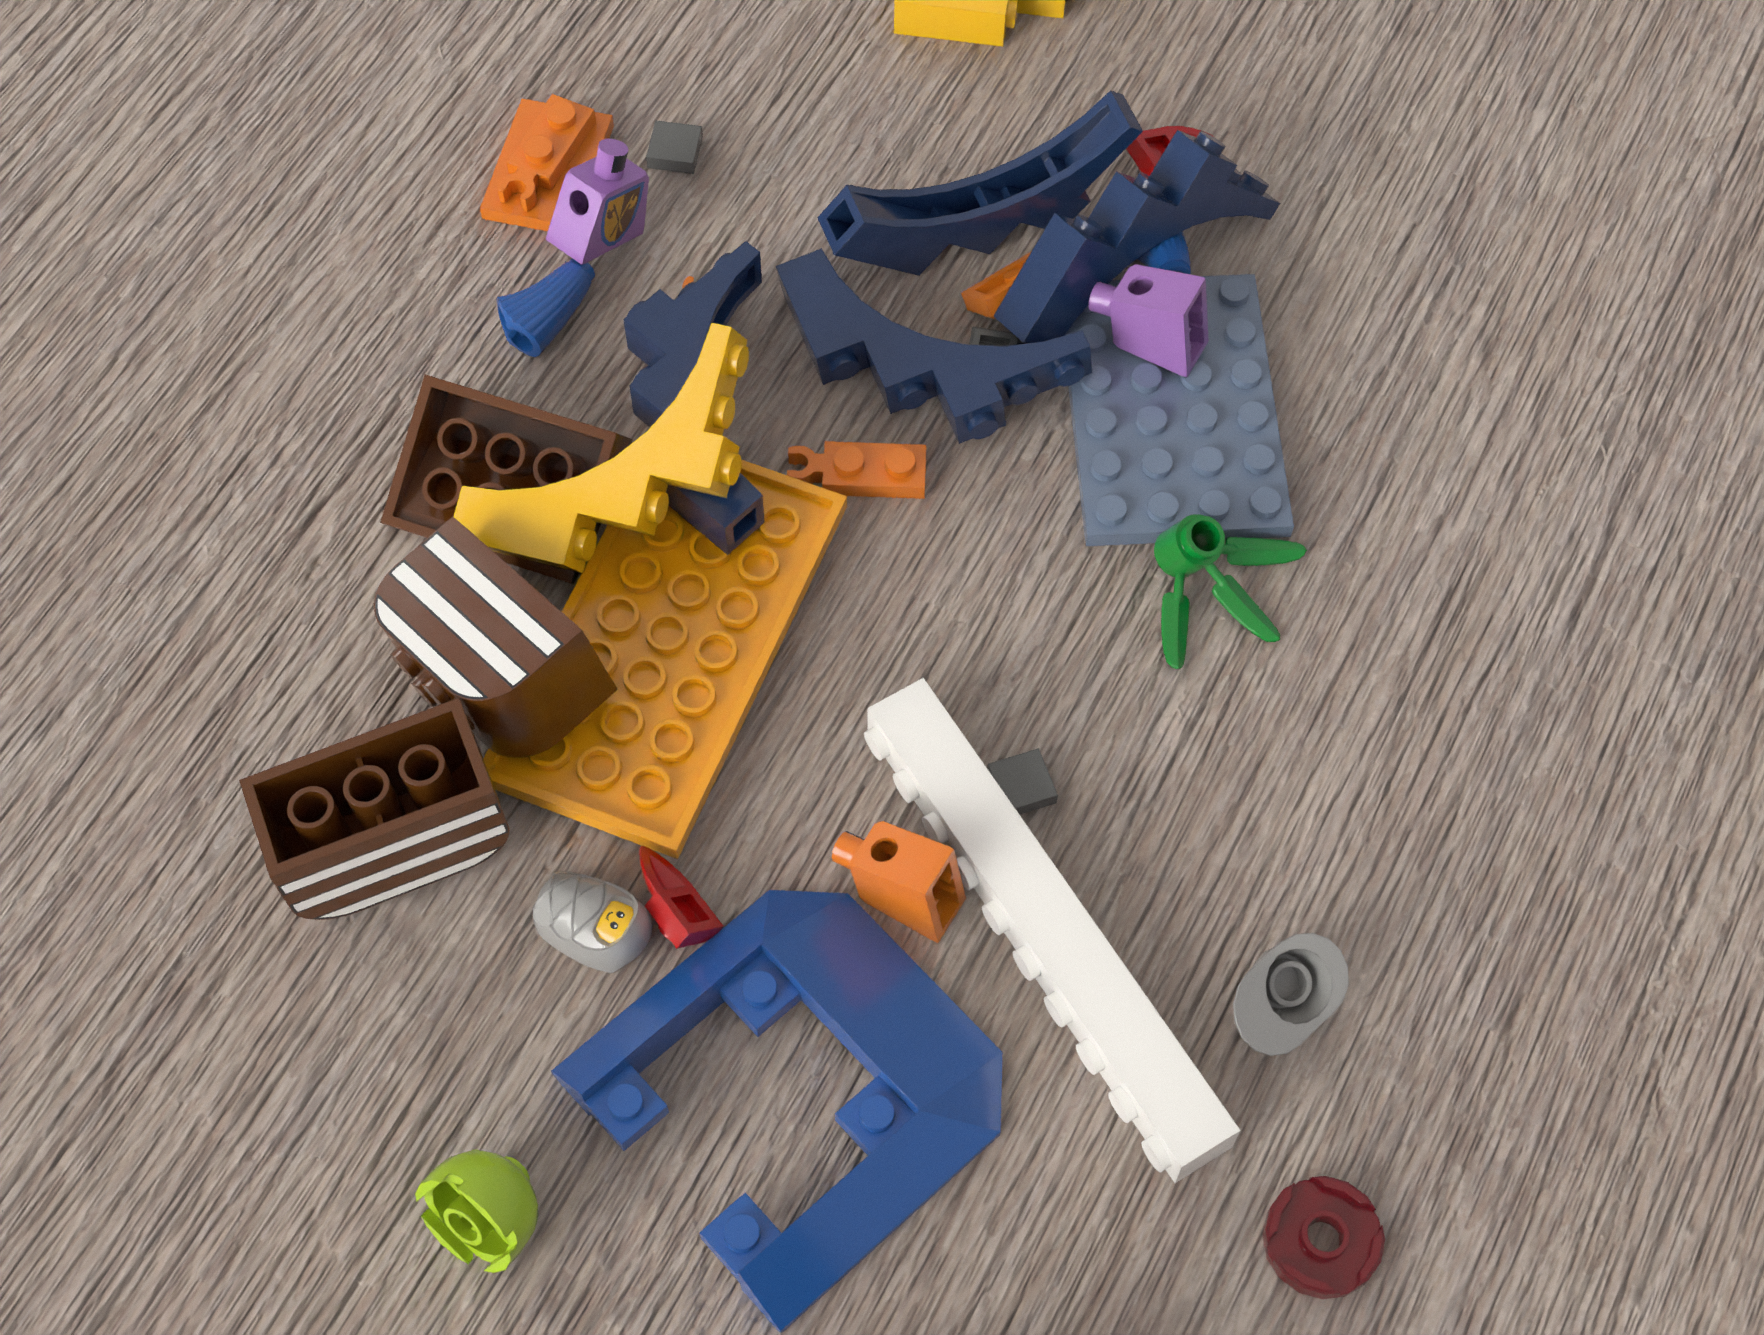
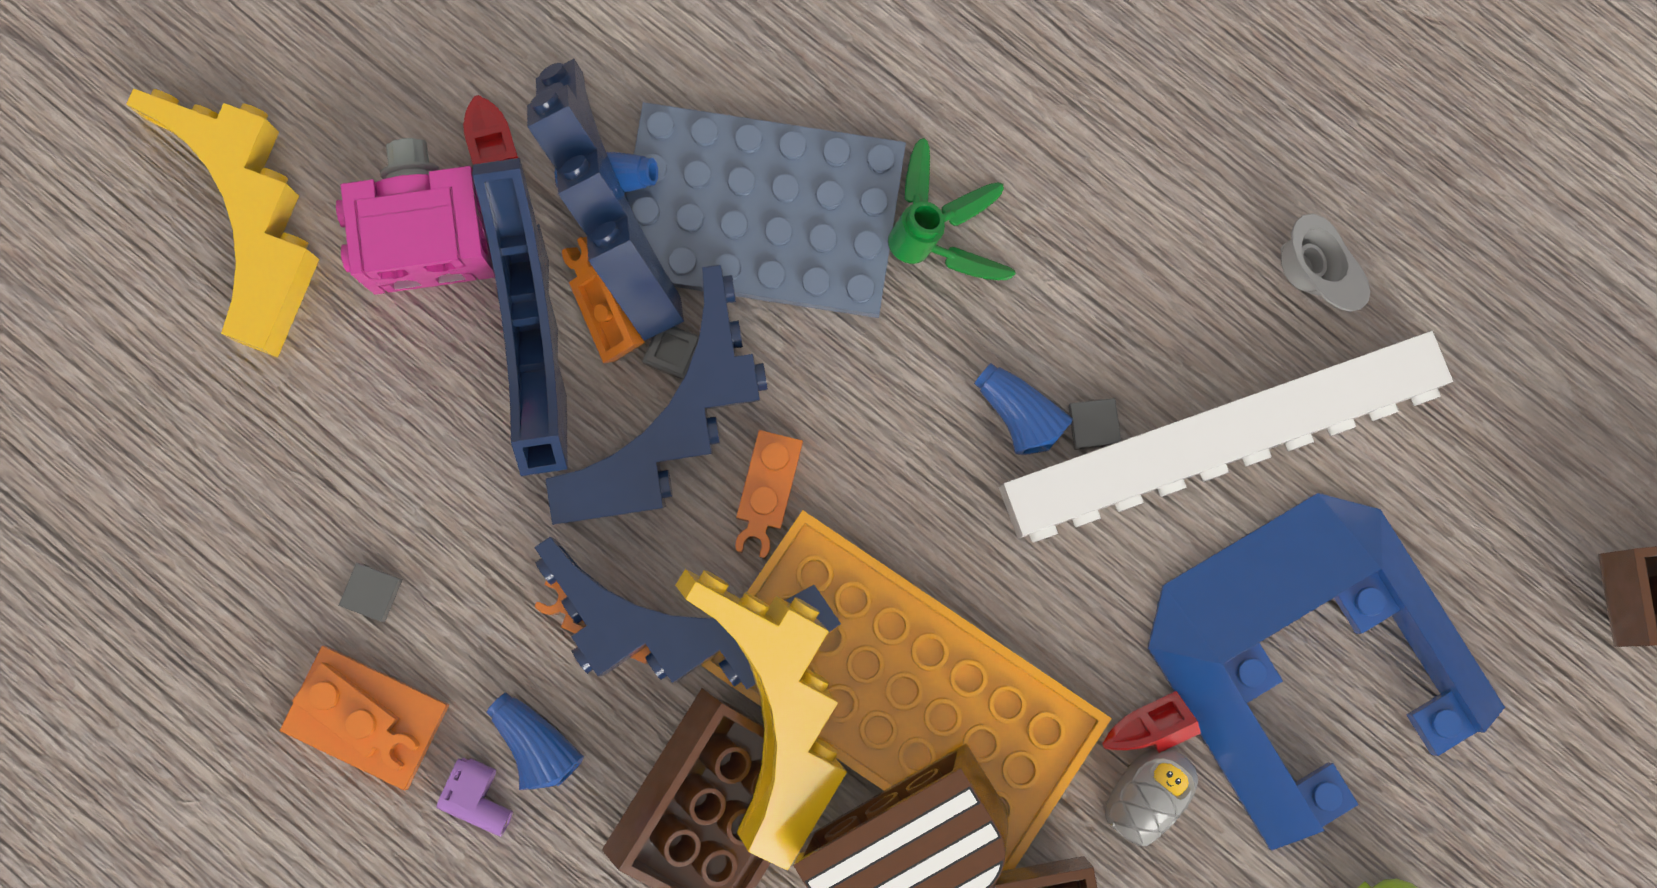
camera: 80 degrees left, 20 degrees up
medium lavender torso [546,138,649,265] -> none
orange torso [832,821,966,943] -> none
medium lavender torso [1089,264,1209,377] -> none
dark red tile [1262,1176,1385,1299] -> none
none -> dark pink piece [336,138,495,295]
none -> medium lavender piece [436,757,513,837]
none -> blue piece [974,363,1073,455]

